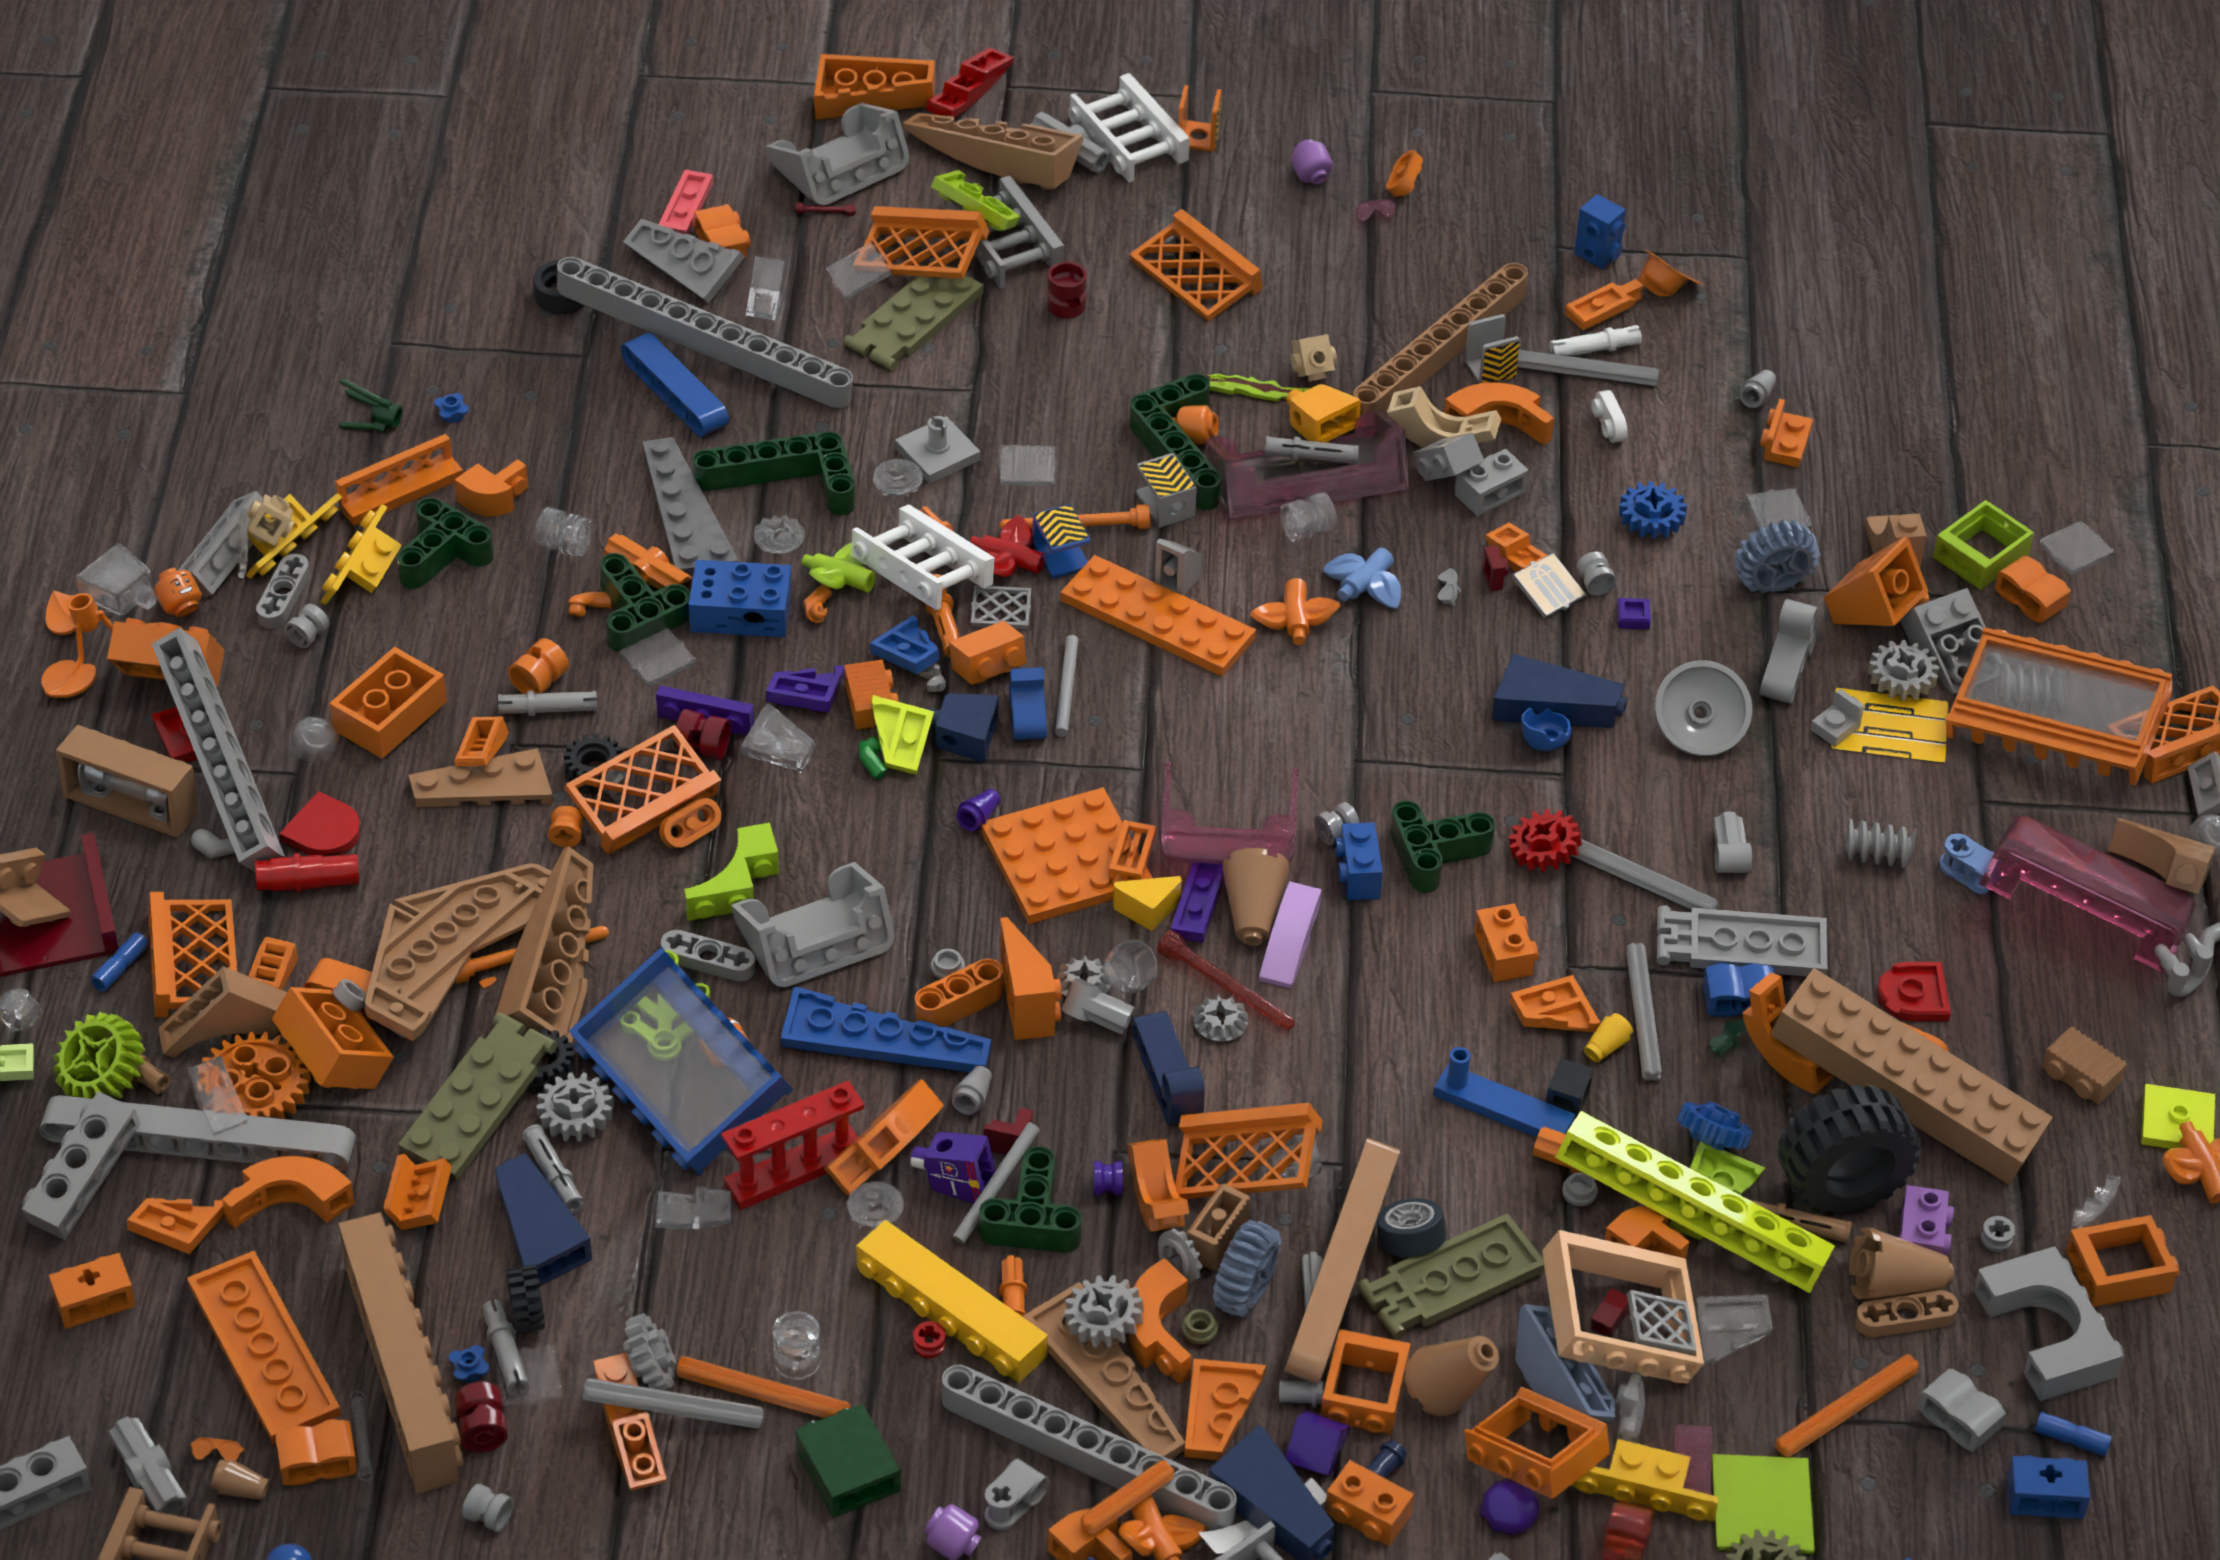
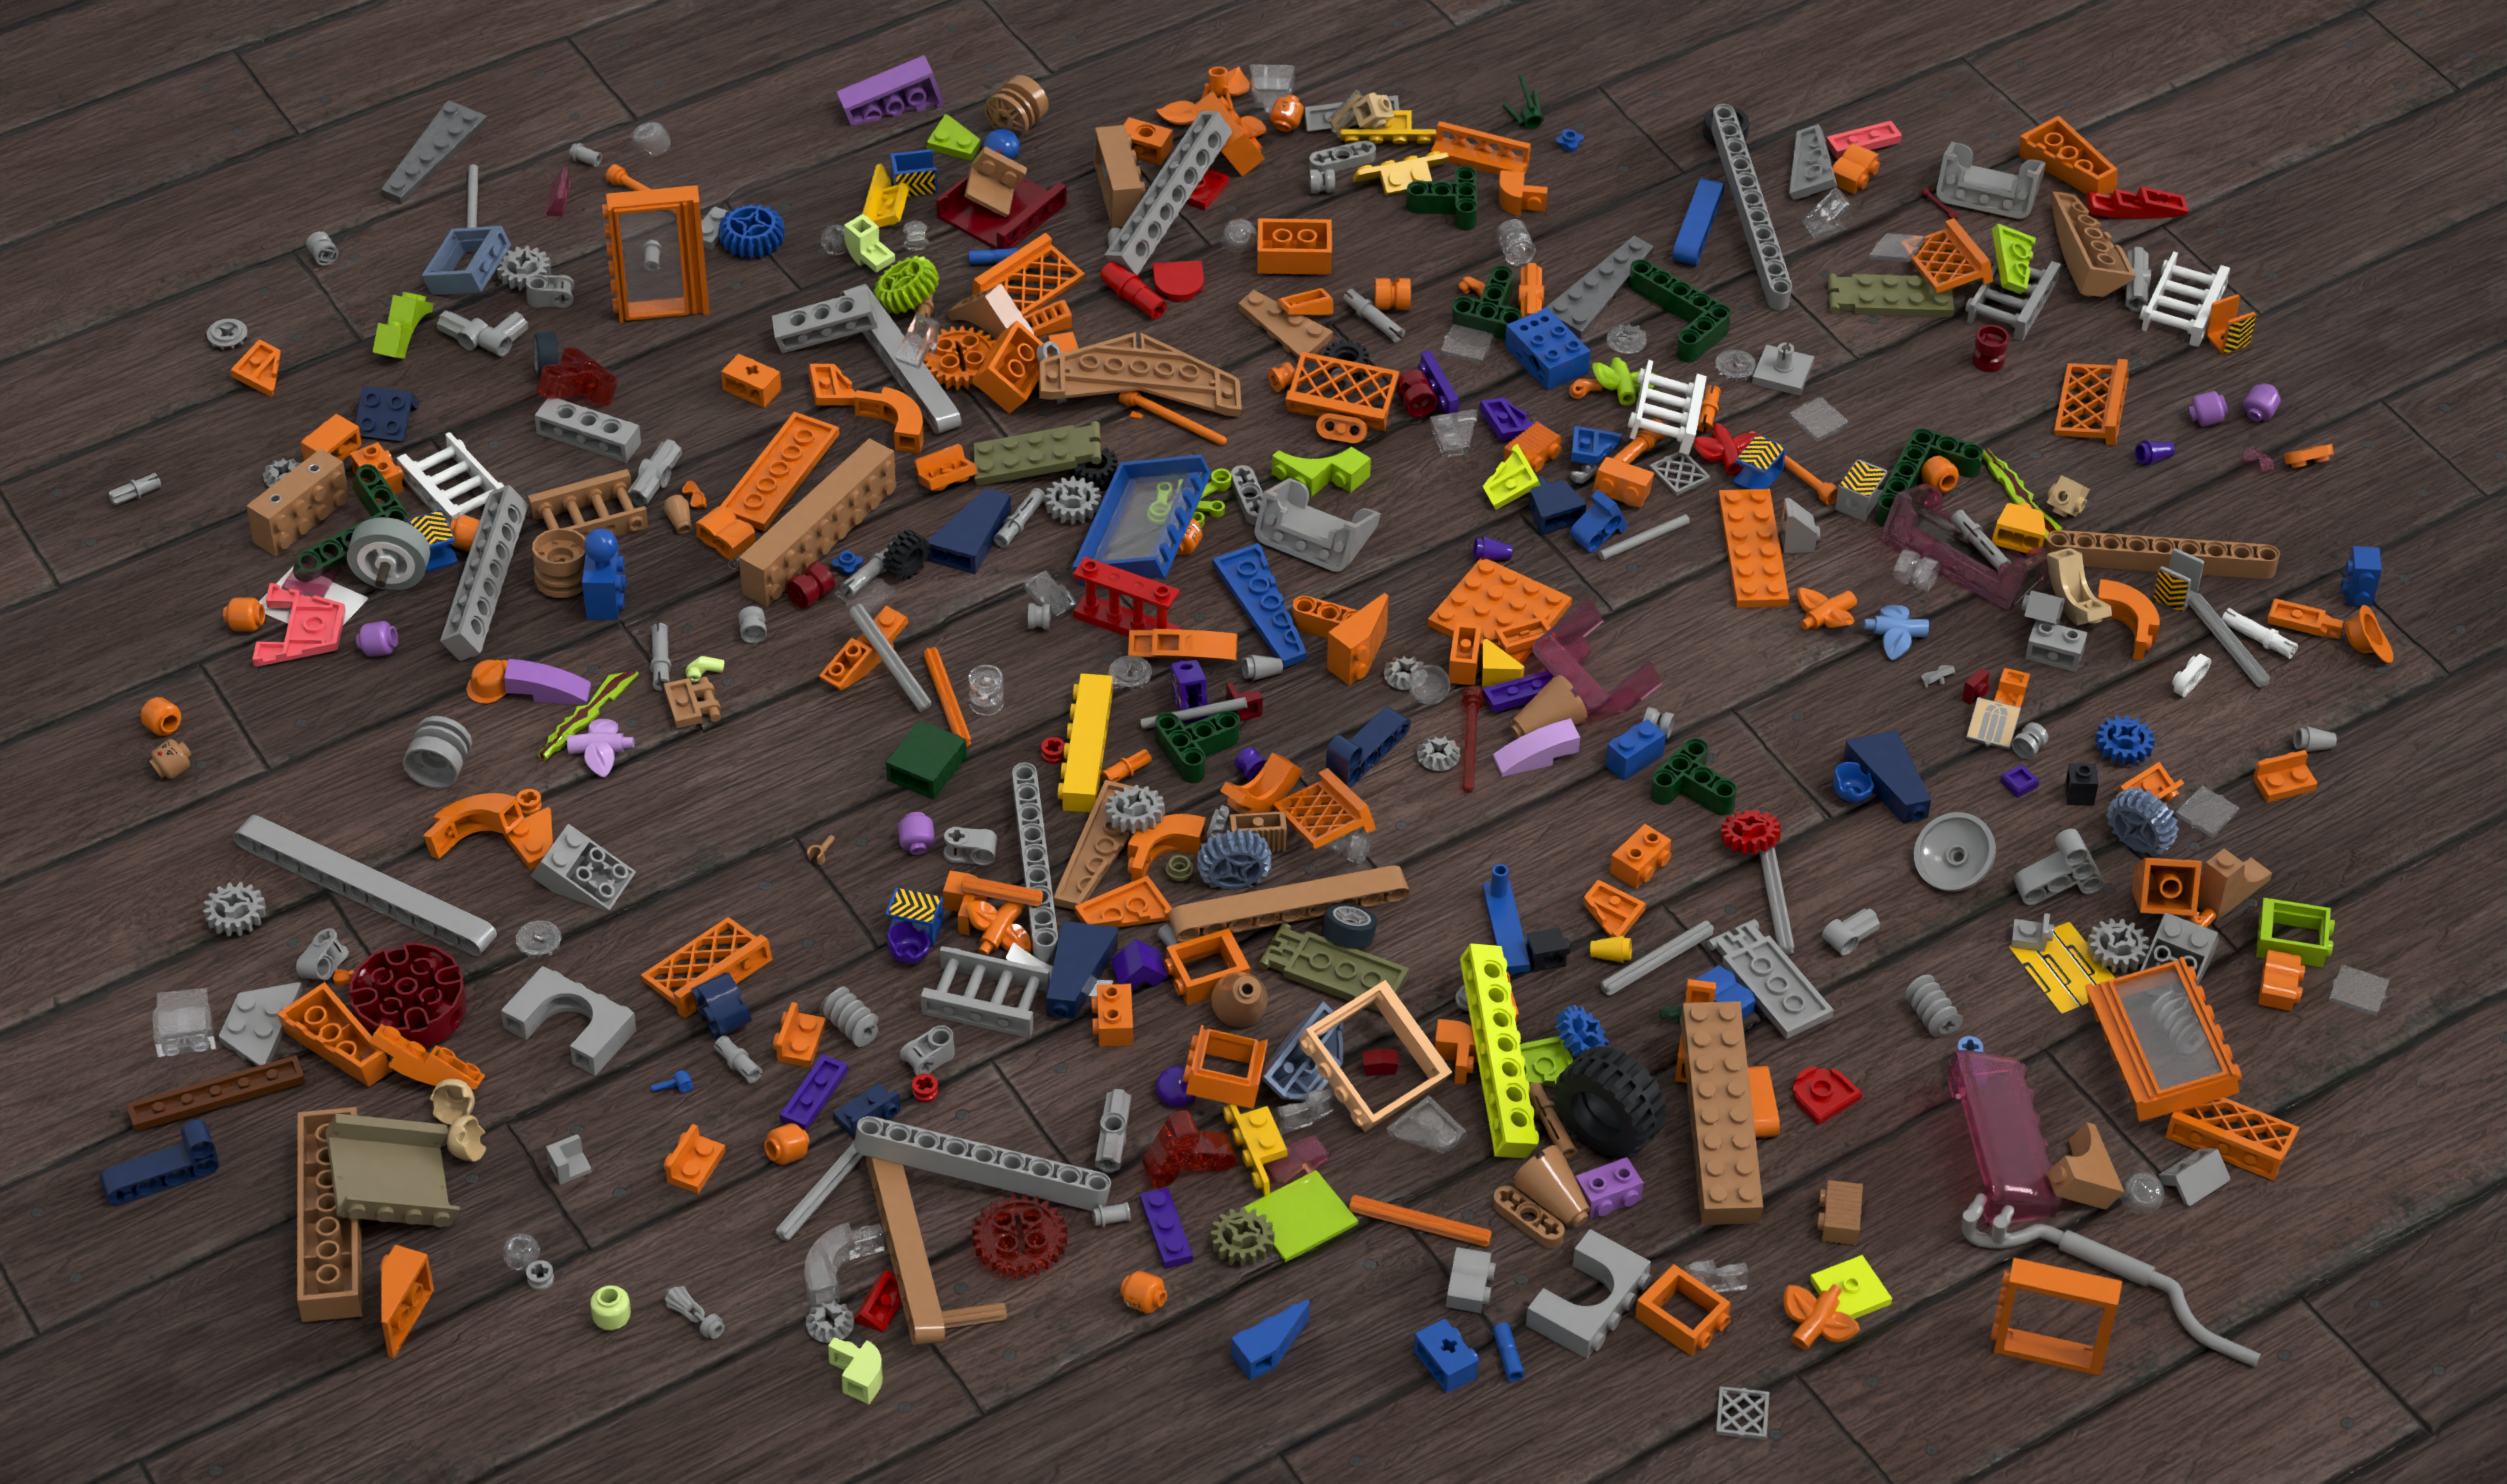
camera: 55 degrees right, 0 degrees up
medium nougat wedge [496,846,593,1043] -> none
light grey gear [624,1313,676,1391] -> none
green arm [858,737,888,780] -> none
light grey plate [931,949,965,979] -> none
light grey piece [1061,978,1135,1034] -> none
dark blue pin [1366,1440,1407,1479] -> none
light grey window [1627,1290,1697,1355] -> none
light grey bush [1981,1216,2015,1252] -> none
none -> light grey wheel [1028,603,1051,630]
none -> orange brick [1124,117,1173,165]
none -> orange brick [1448,623,1482,686]
none -> black brick [2064,763,2099,806]
none -> orange bracket [2116,762,2184,802]
none -> dark purple cone [2135,440,2175,465]
none -> medium lavender head [2188,391,2228,427]

